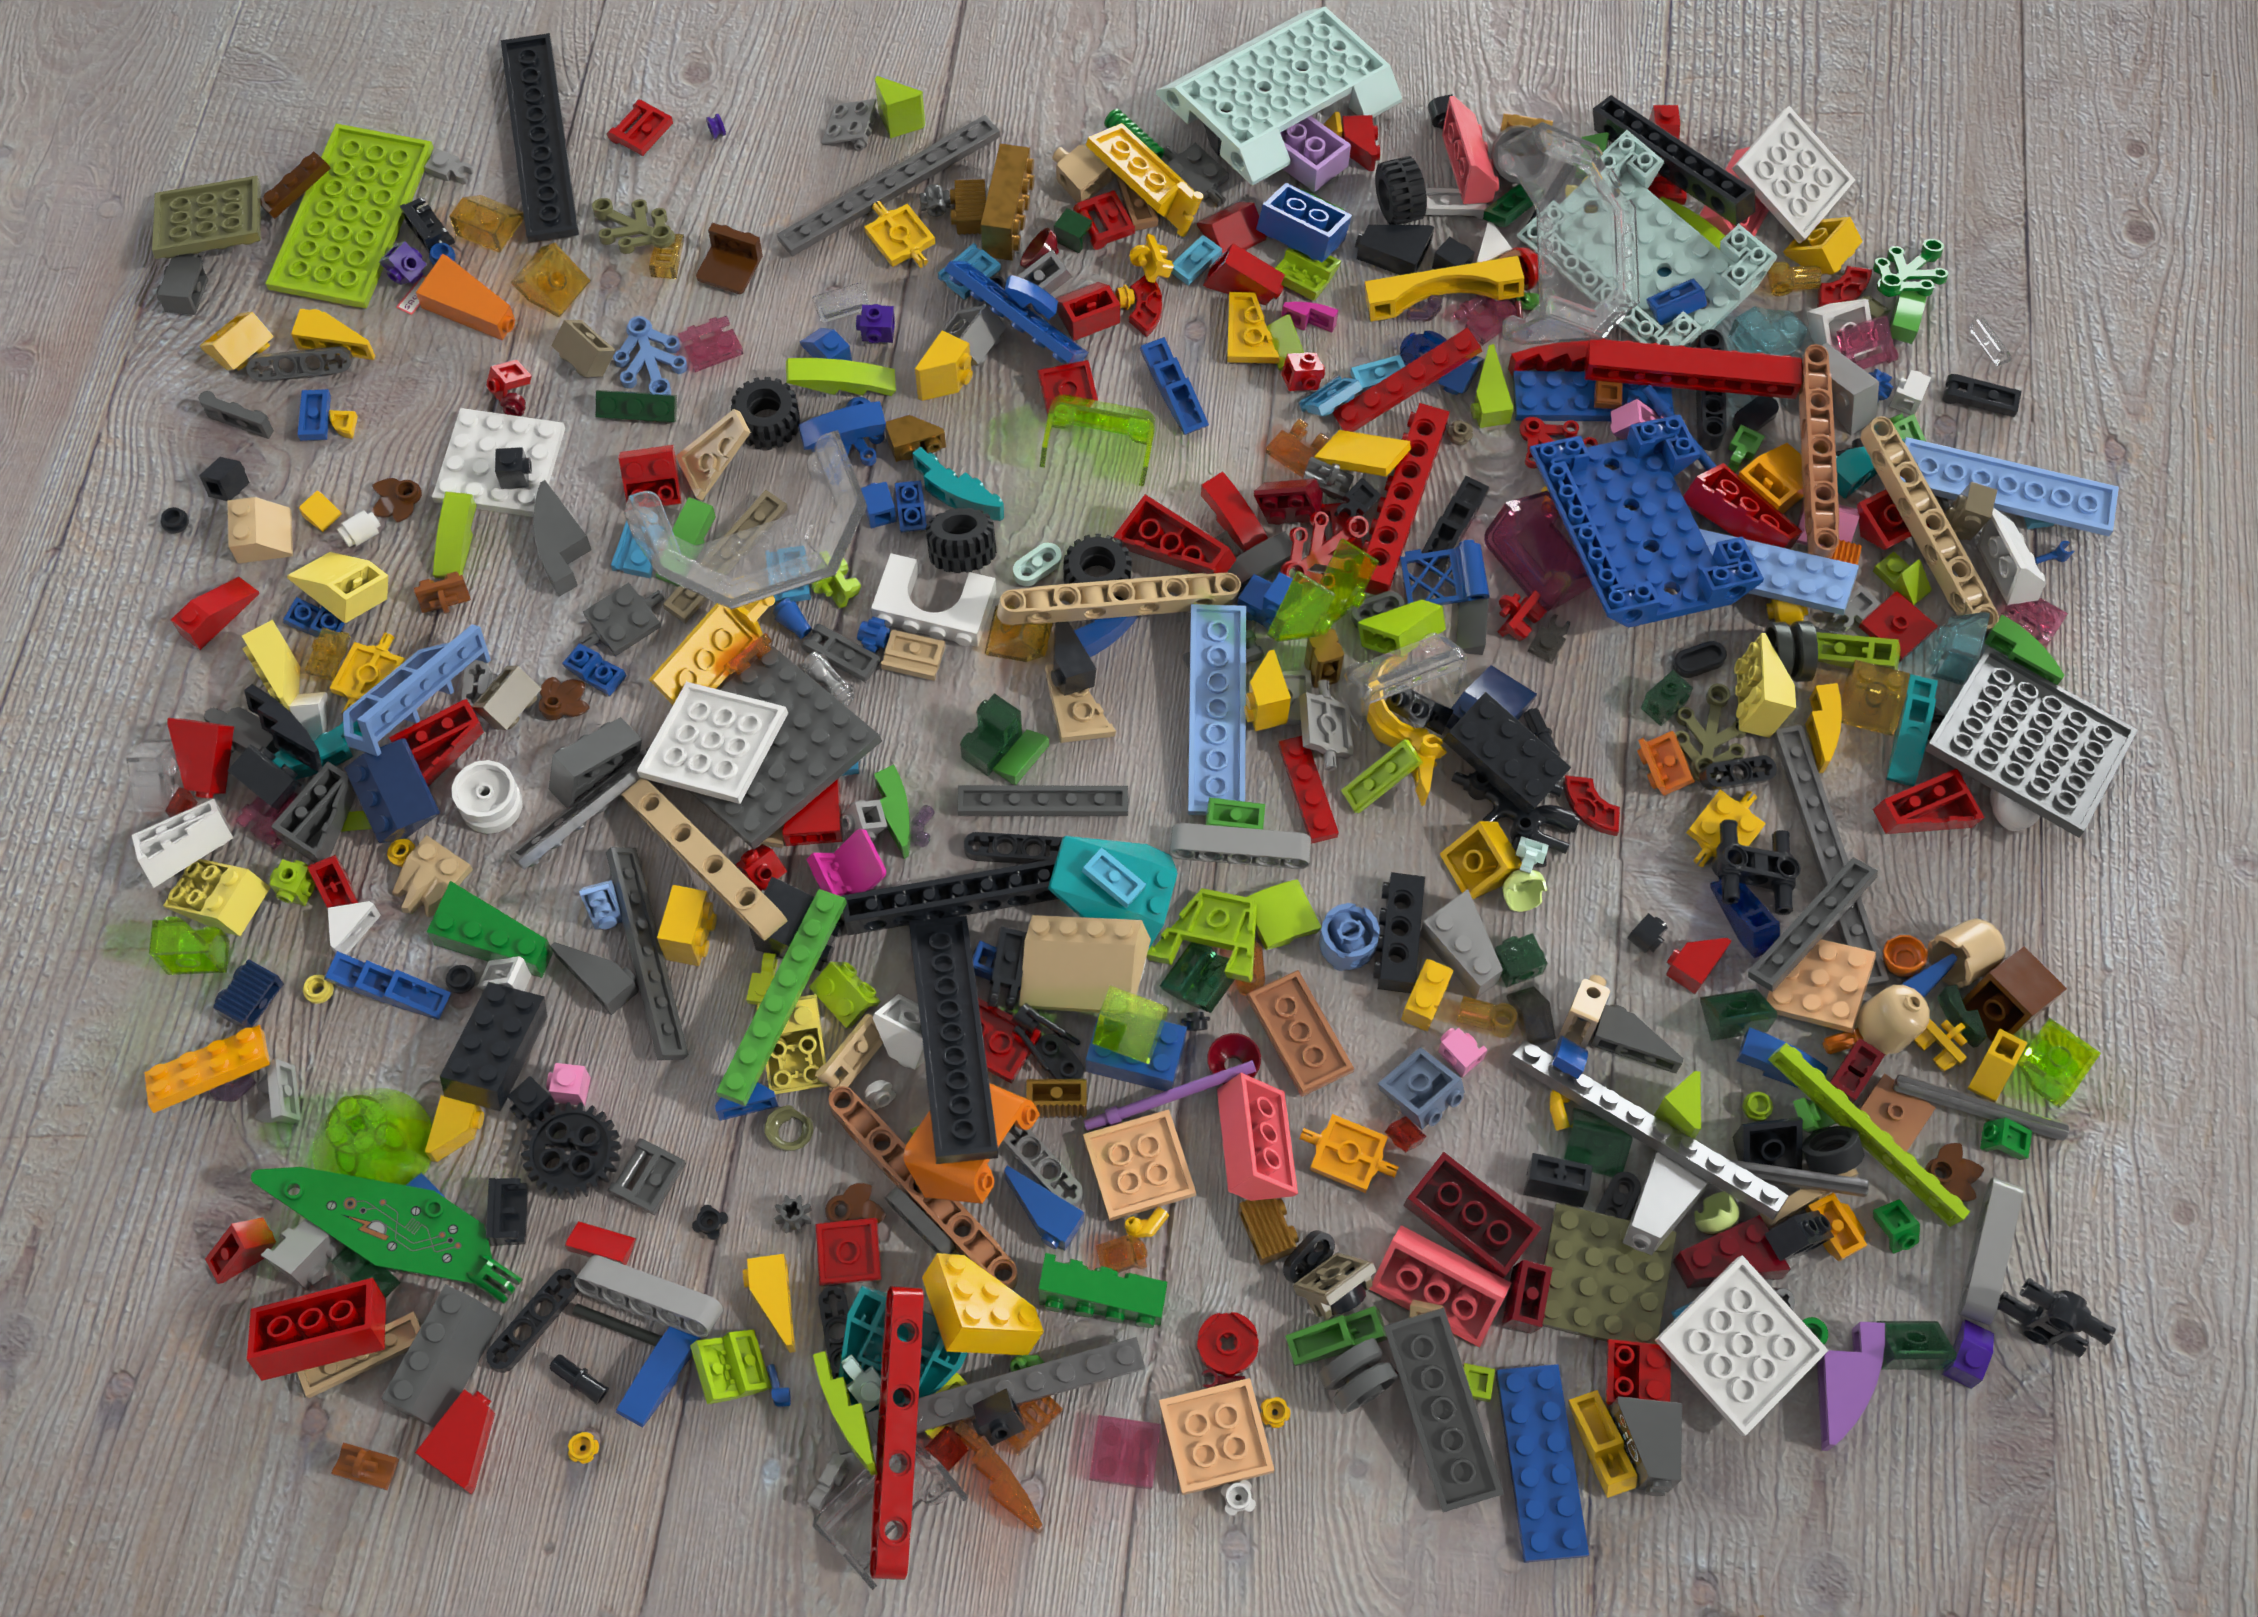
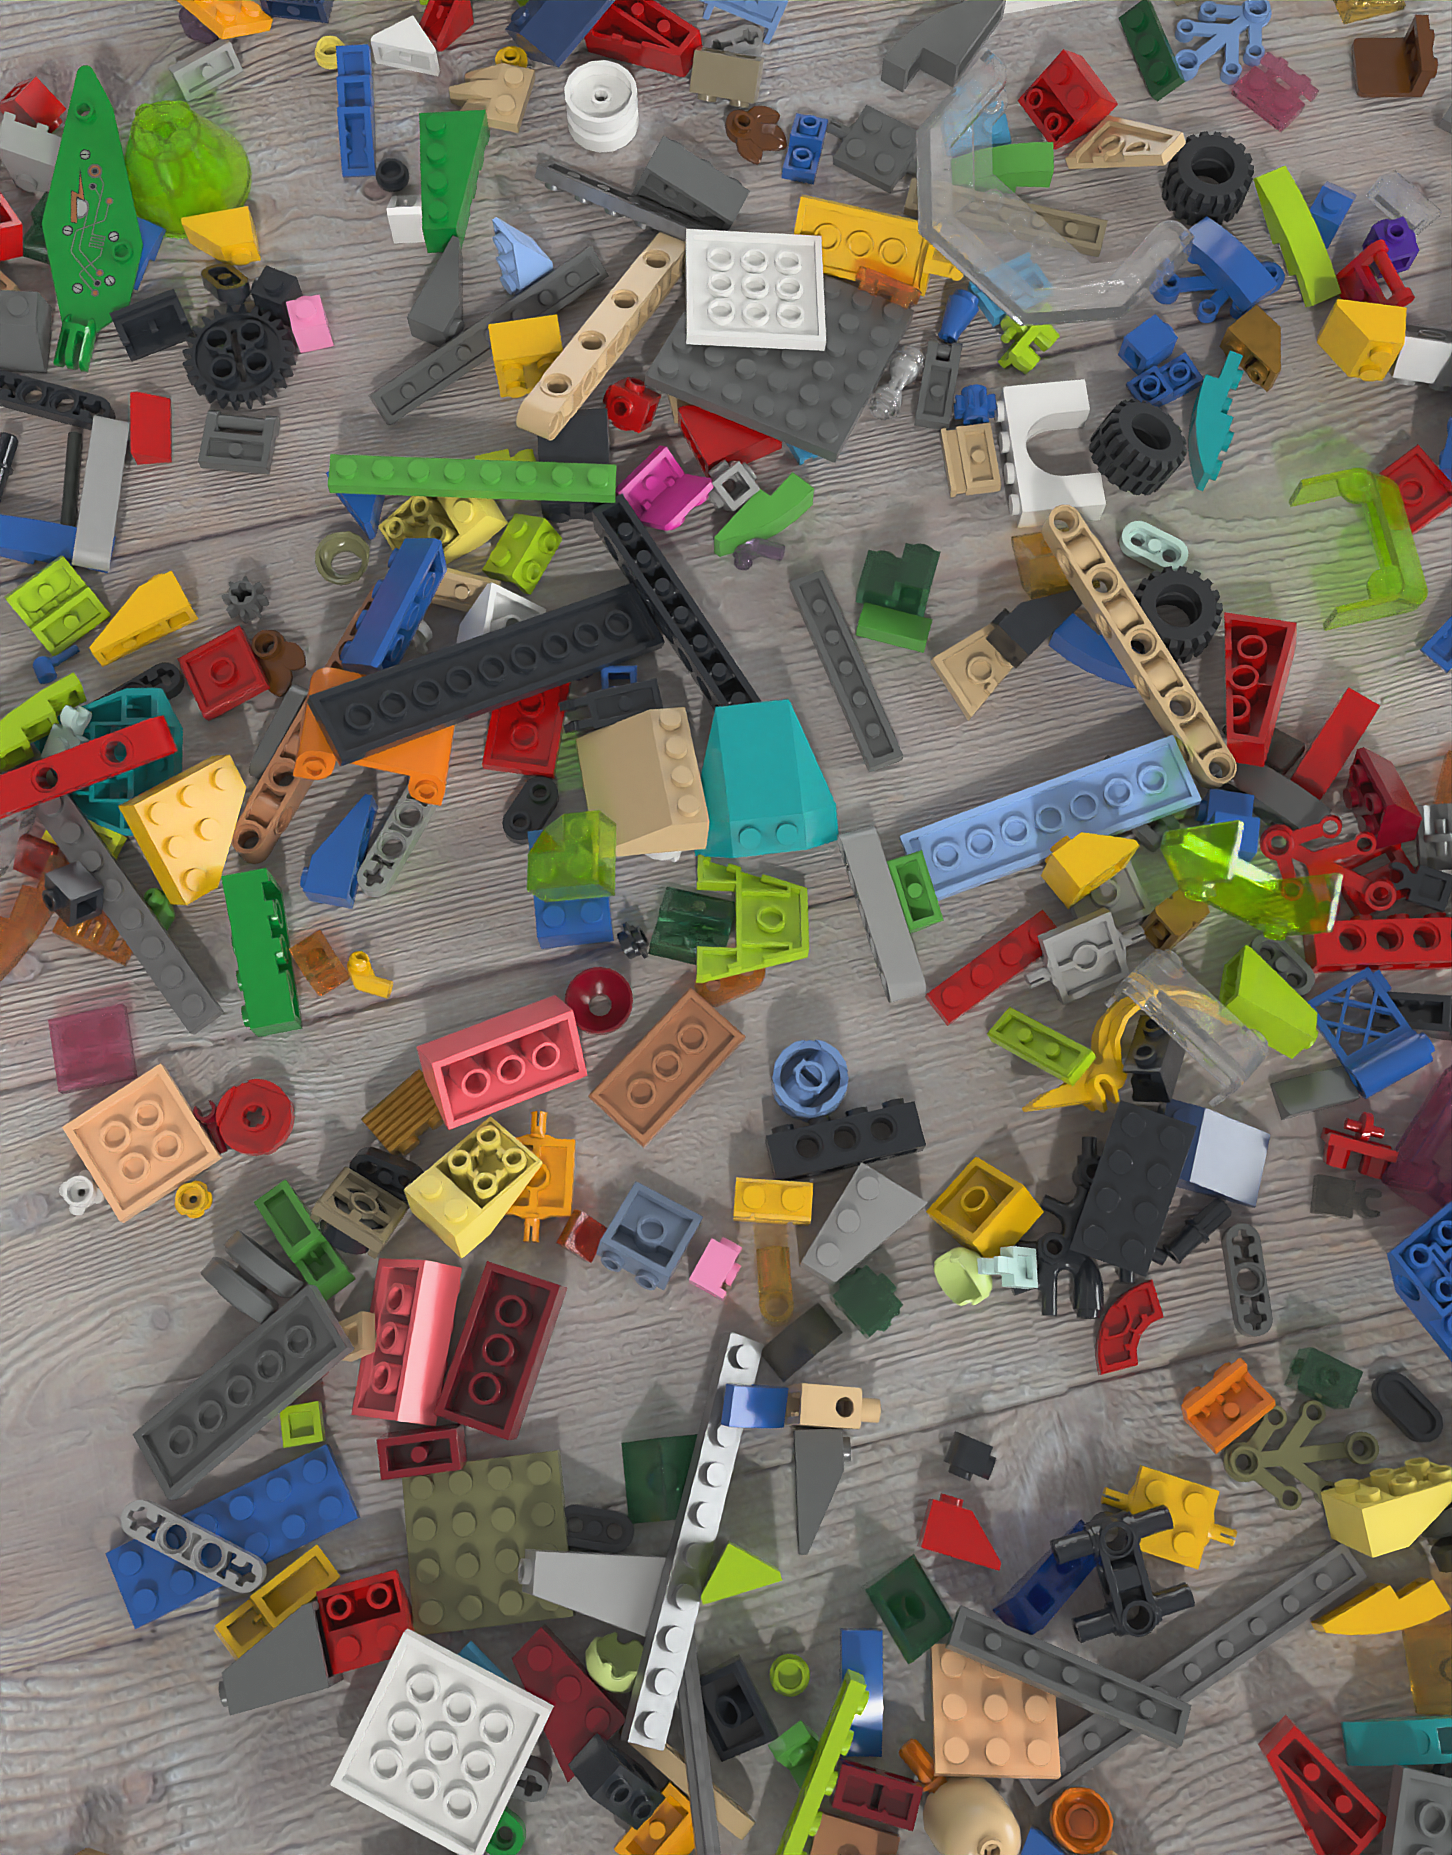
camera: 70 degrees right, 10 degrees up
black brick [440,982,548,1112] -> none
black plate [692,1205,728,1240] -> none
black beam [964,832,1063,864] -> none
black plant [1011,1003,1081,1071] -> none
pearl gold brick [1026,1079,1087,1118] -> none
medium azure plate [1082,847,1146,908] -> none
medium lavender bar [1083,1060,1256,1132] -> none
light nougat plate [1083,1109,1196,1221] -> none
lime slope [1247,879,1321,950] -> none
black hinge [1523,1153,1593,1208] -> none
yellow arm [1549,1090,1570,1131] -> none
black beam [1699,755,1777,791] -> none
black tyre [1802,1126,1865,1175] -> none
none -> light grey beam [120,1500,267,1593]
none -> black plate [201,263,251,306]
none -> blue slope [340,538,447,675]
none -> light yellow slope [404,1116,542,1259]
none -> dark grey beam [1221,1223,1273,1337]
none -> red plate [1336,239,1415,307]

